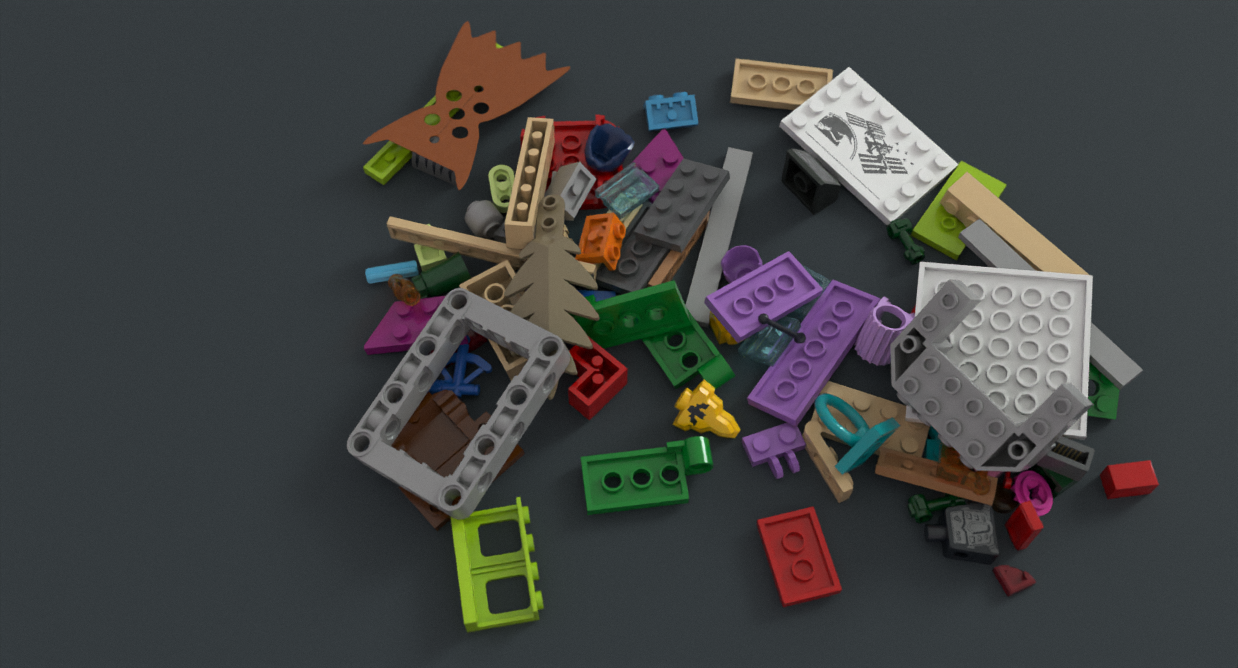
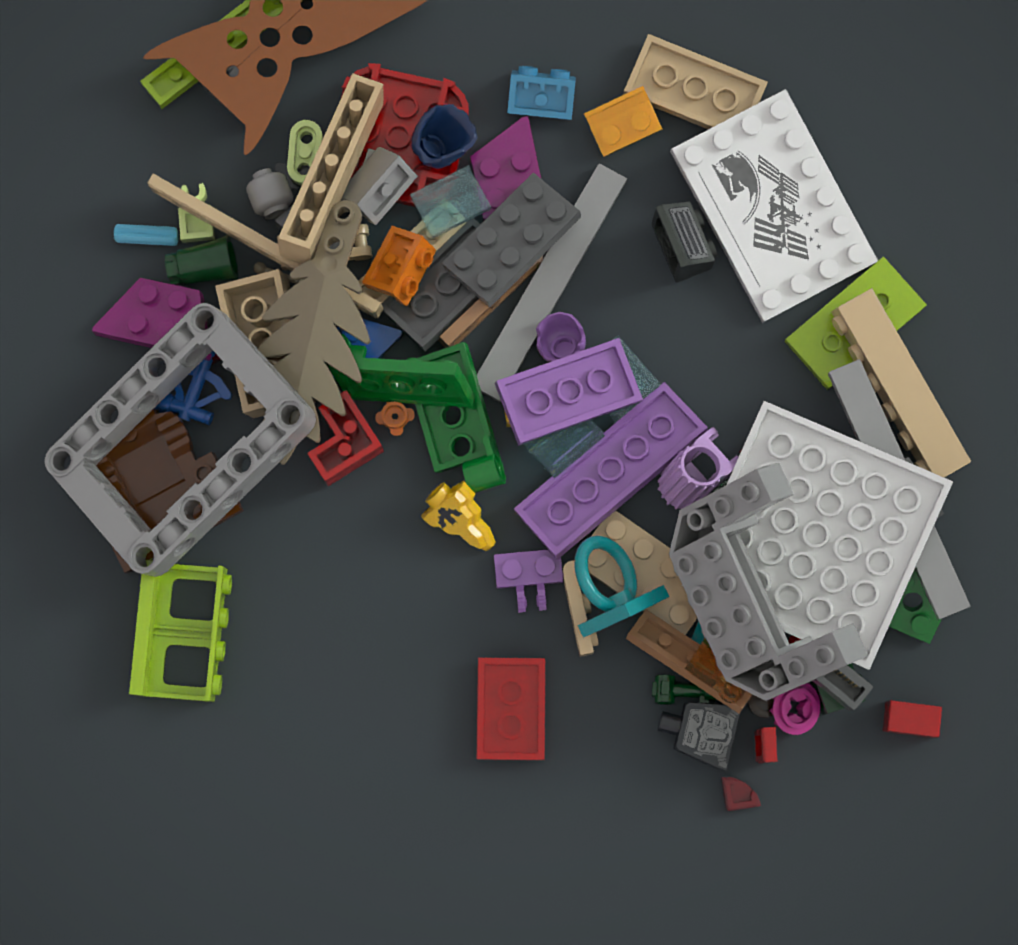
camera: 15 degrees right, 20 degrees up
clear orange pin [388,274,420,306] -> none
green hinge [581,436,714,515] -> none
black hinge [758,313,806,344] -> none
dark green bar [886,218,925,265] -> none
none -> orange plate [375,401,415,436]
none -> light orange plate [584,86,663,157]

